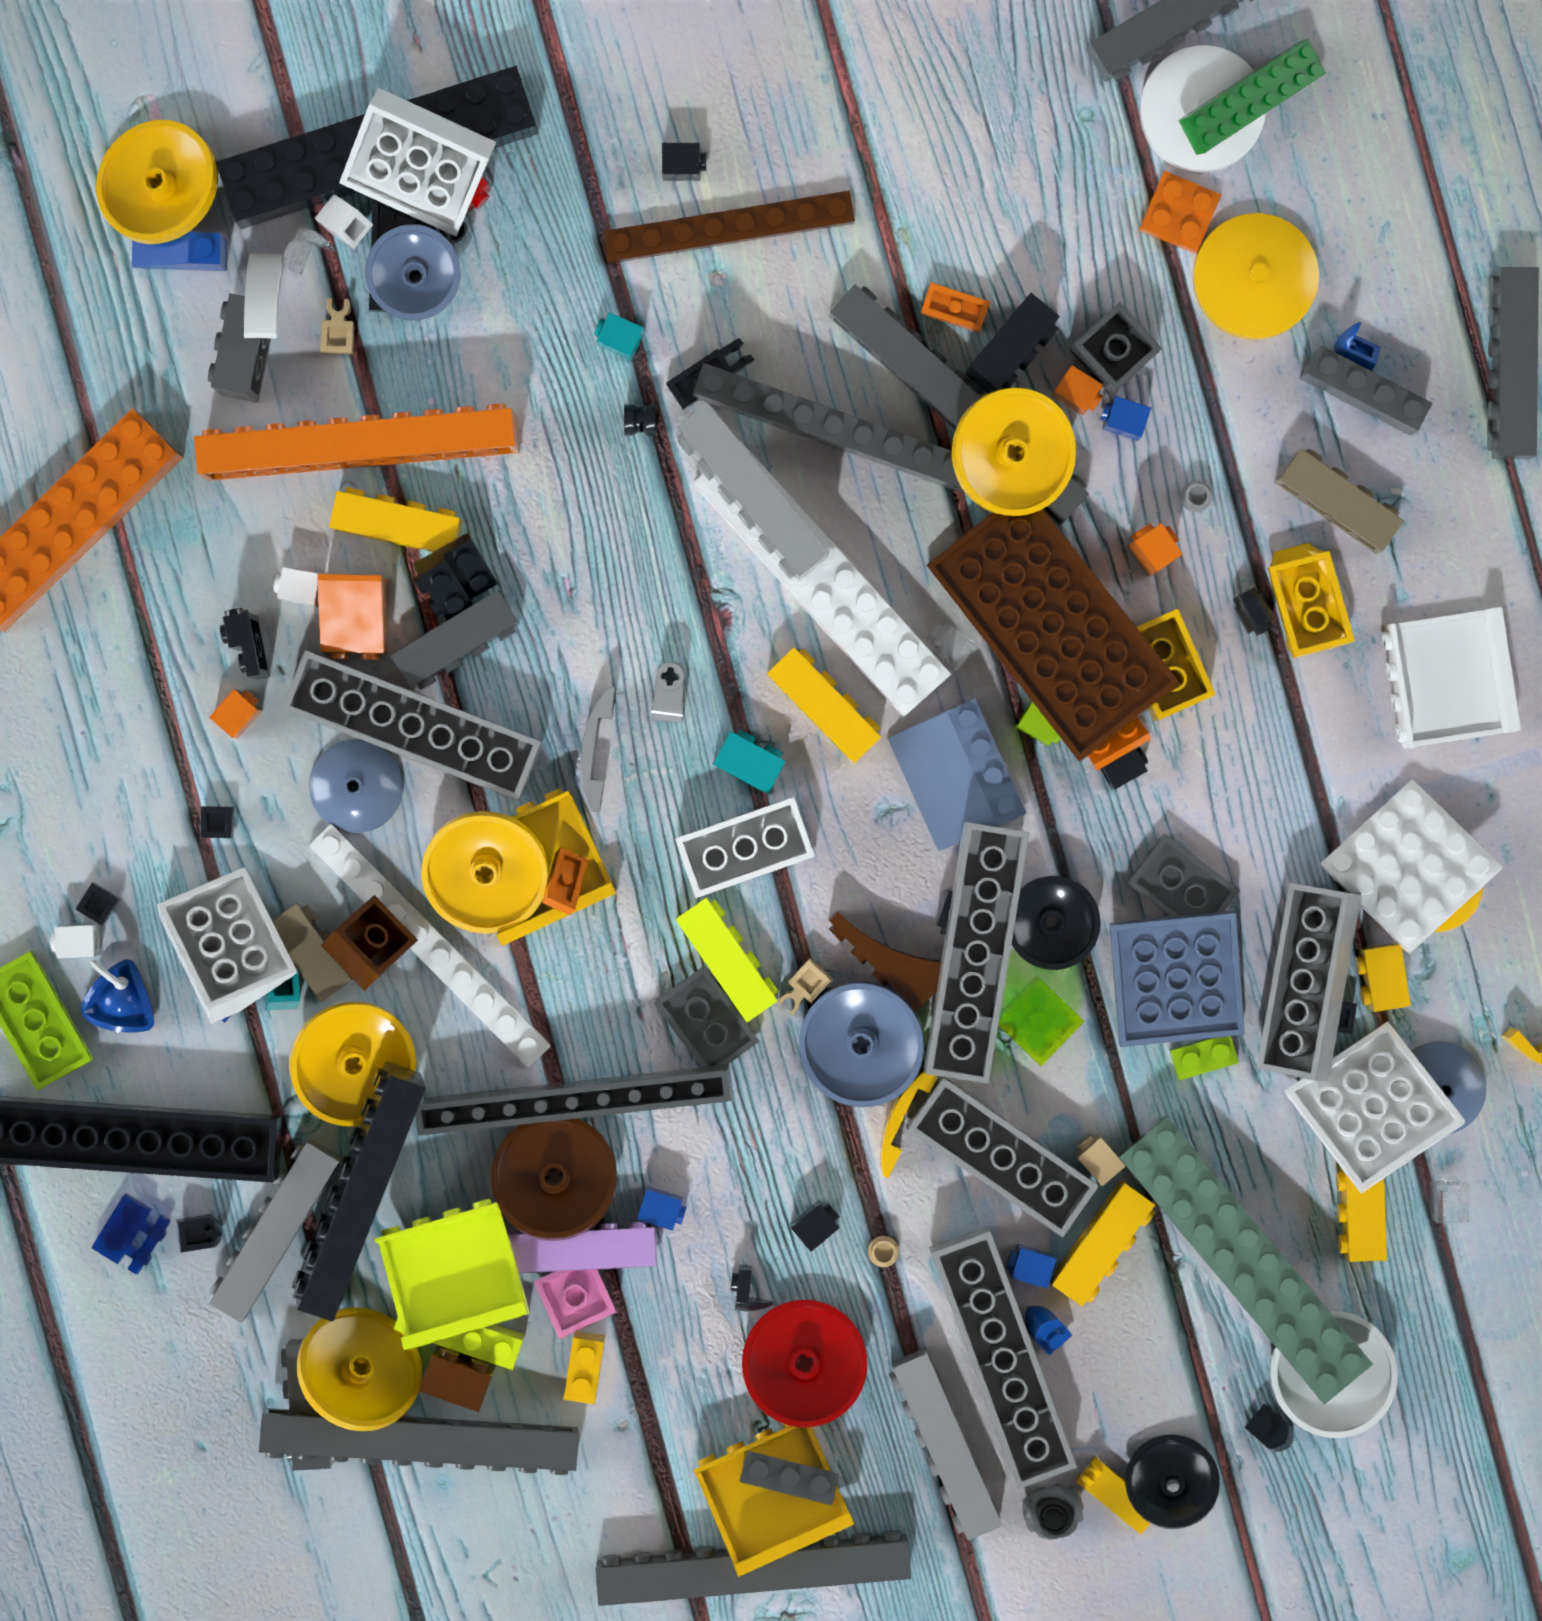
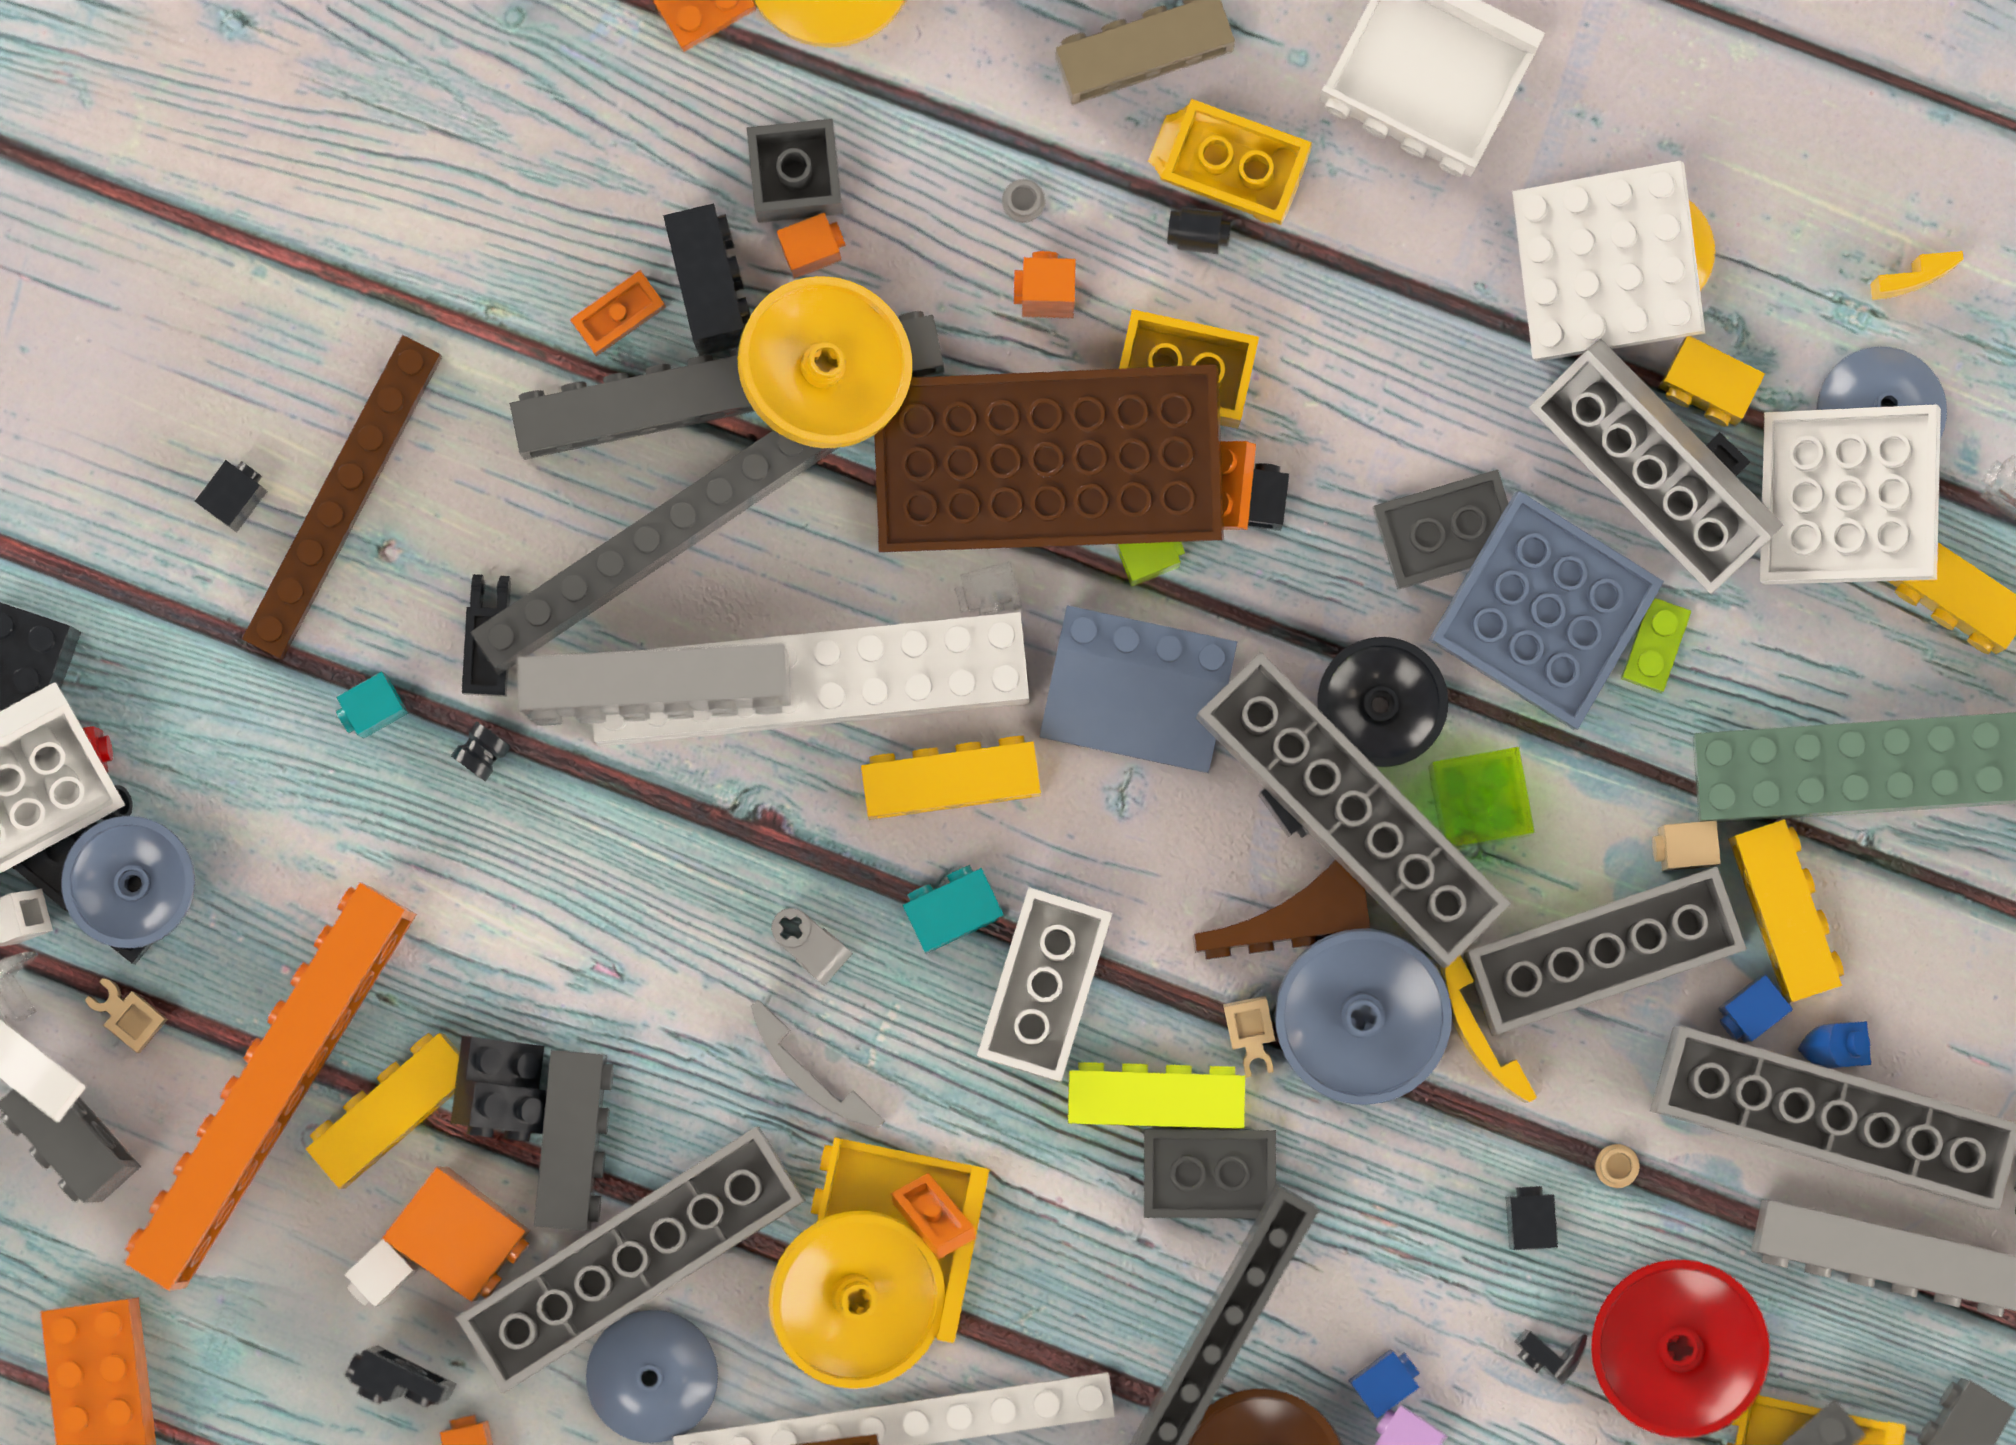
camera: 50 degrees left, 5 degrees down
blue brick [1100,396,1151,441] -> none

